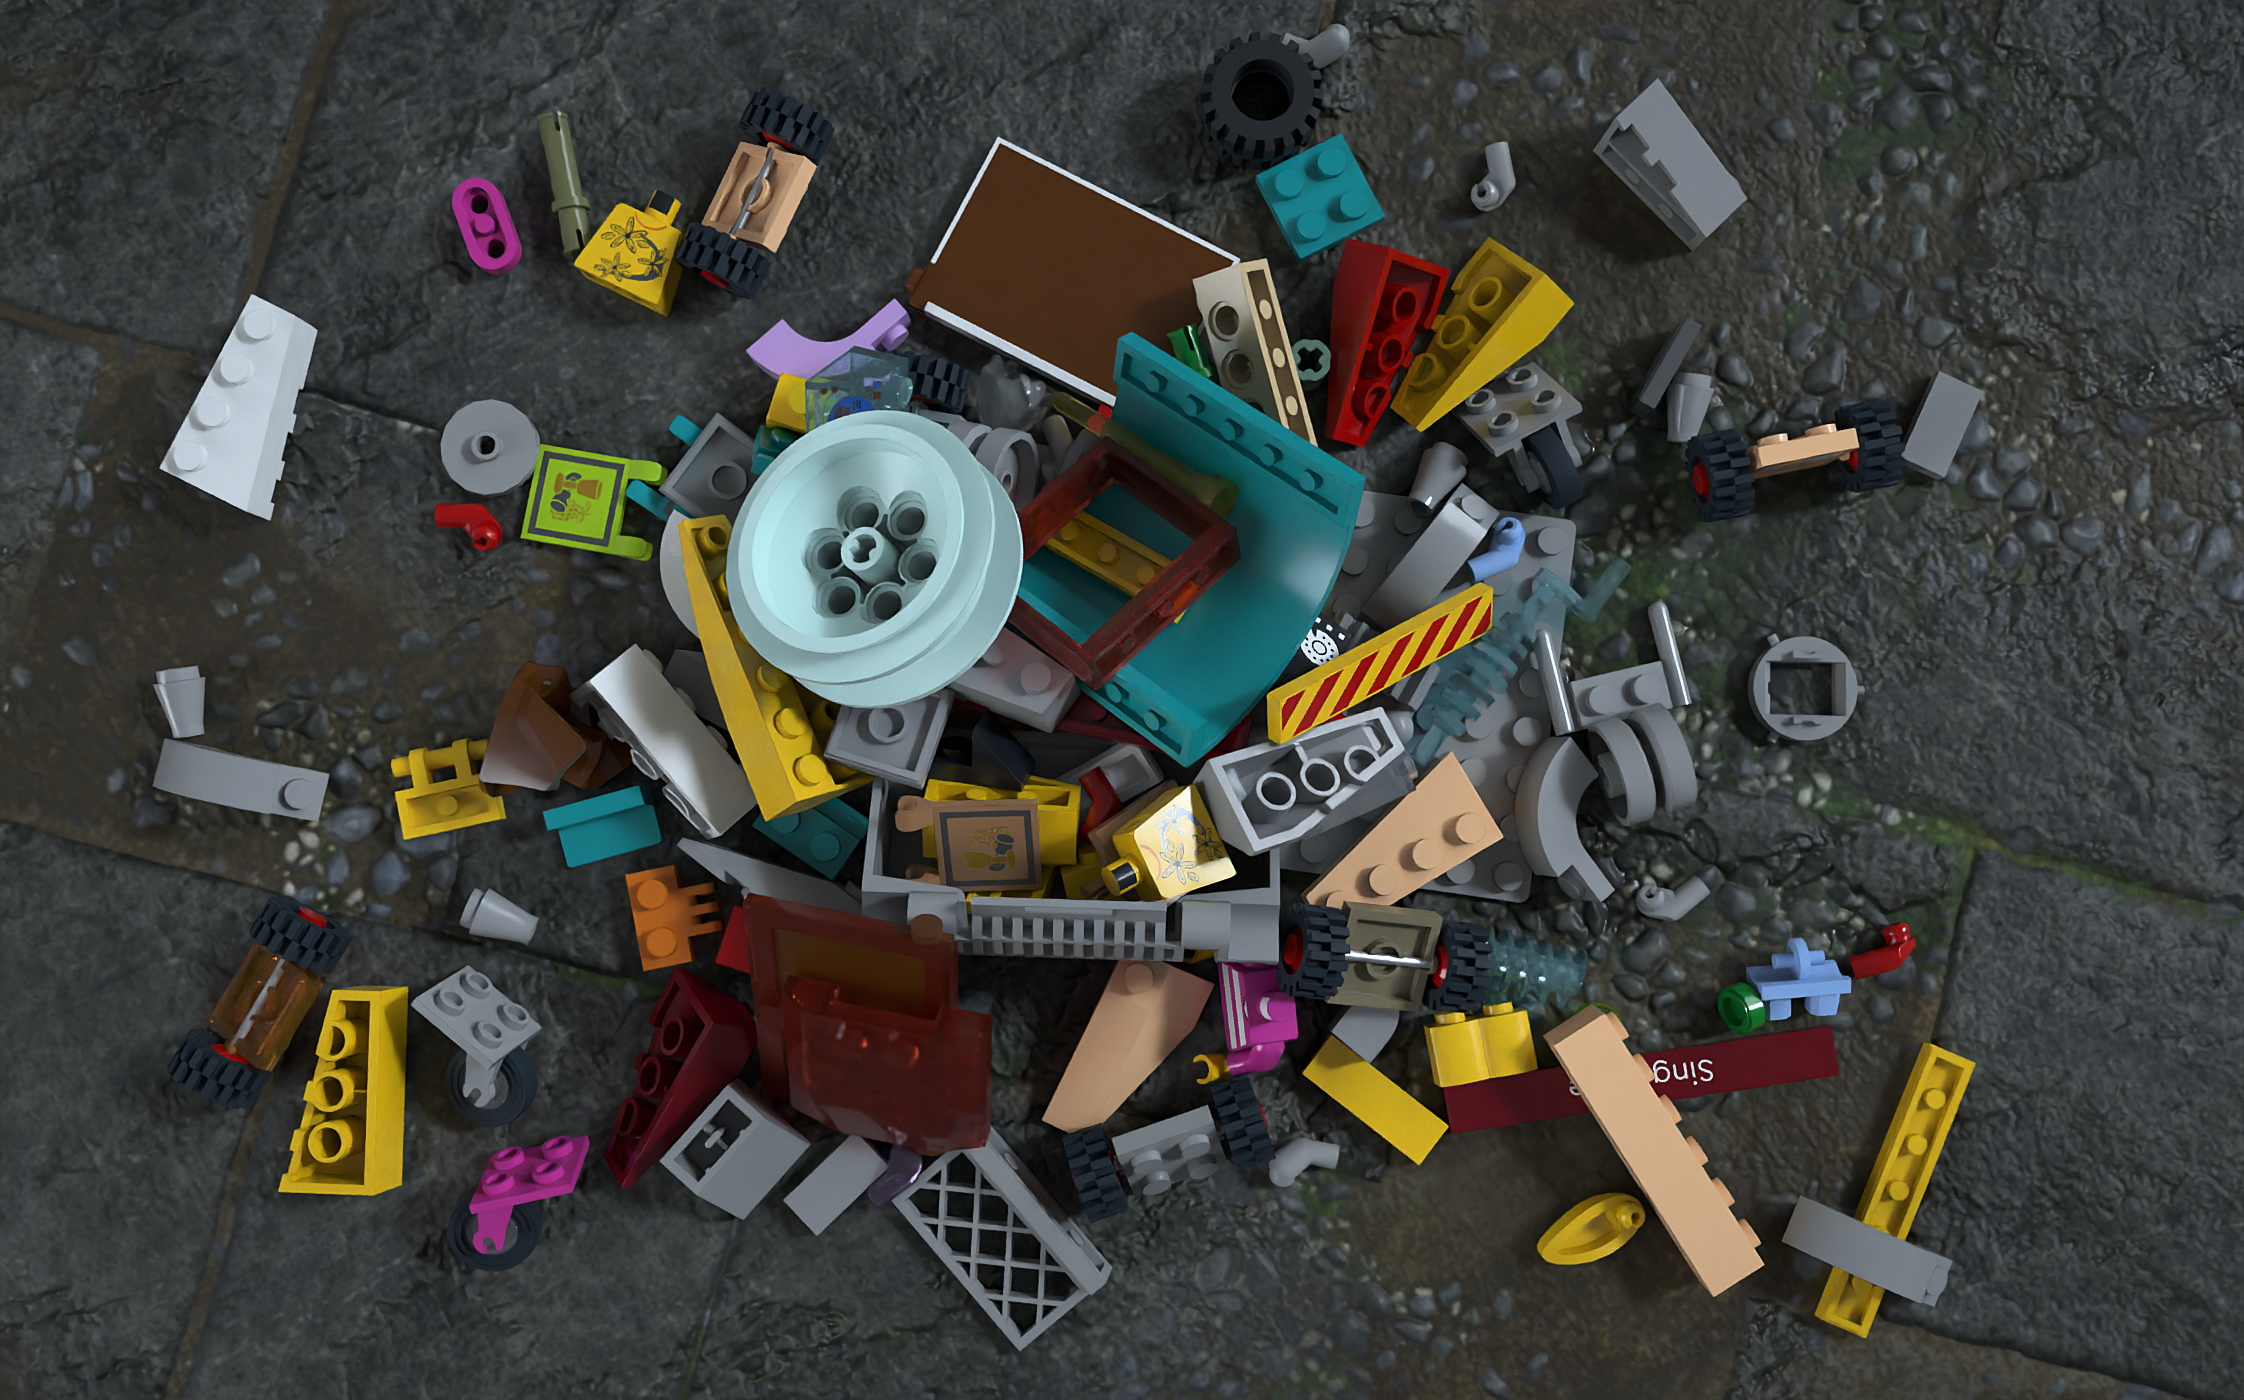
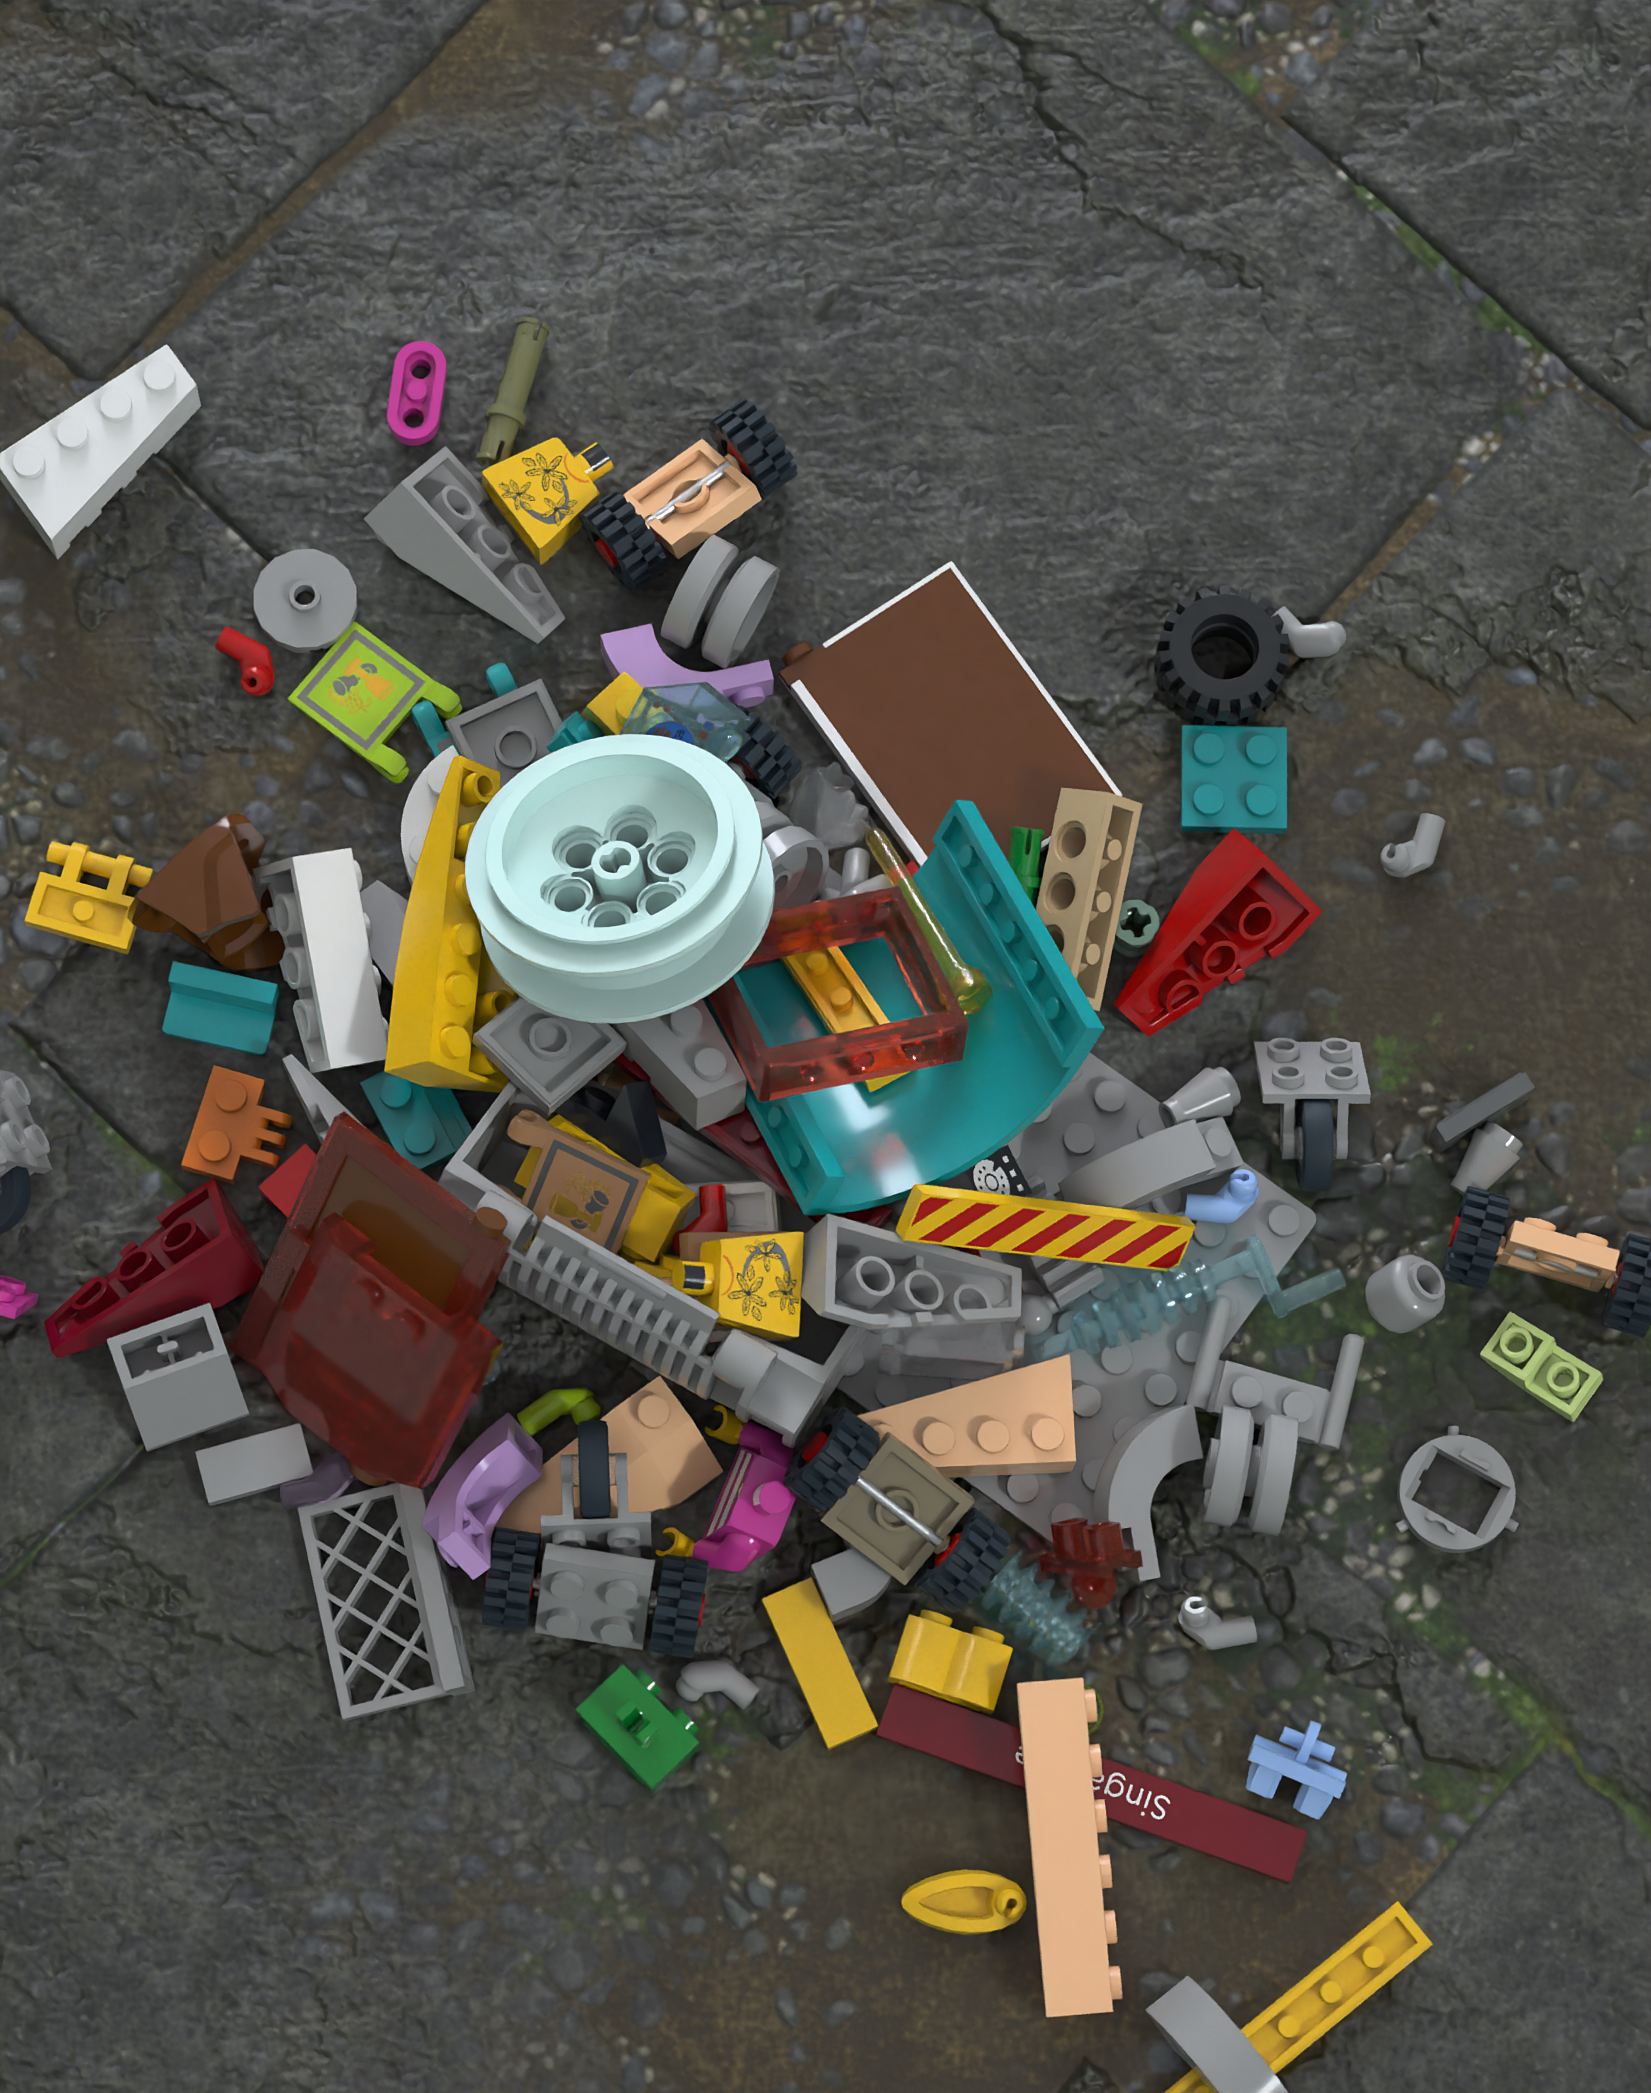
camera: 25 degrees right, 10 degrees down
light grey cone [459,888,540,945] -> none
yellow wedge [1390,237,1575,432] -> none
light grey wedge [1593,78,1748,251] -> none
green tile [1718,982,1765,1035] -> none
red arm [1849,922,1915,980] -> none
none -> light grey wedge [364,446,566,644]
none -> lavender arch [422,1413,543,1580]
none -> lime arm [517,1388,601,1436]
none -> light grey plate [540,1420,652,1560]
none -> green brick [575,1664,699,1794]
none -> light grey wheel [660,534,780,669]
none -> clear red hips [1039,1517,1143,1609]
none -> light grey head [1365,1254,1445,1334]
none -> yellowish green slope [1480,1312,1603,1422]

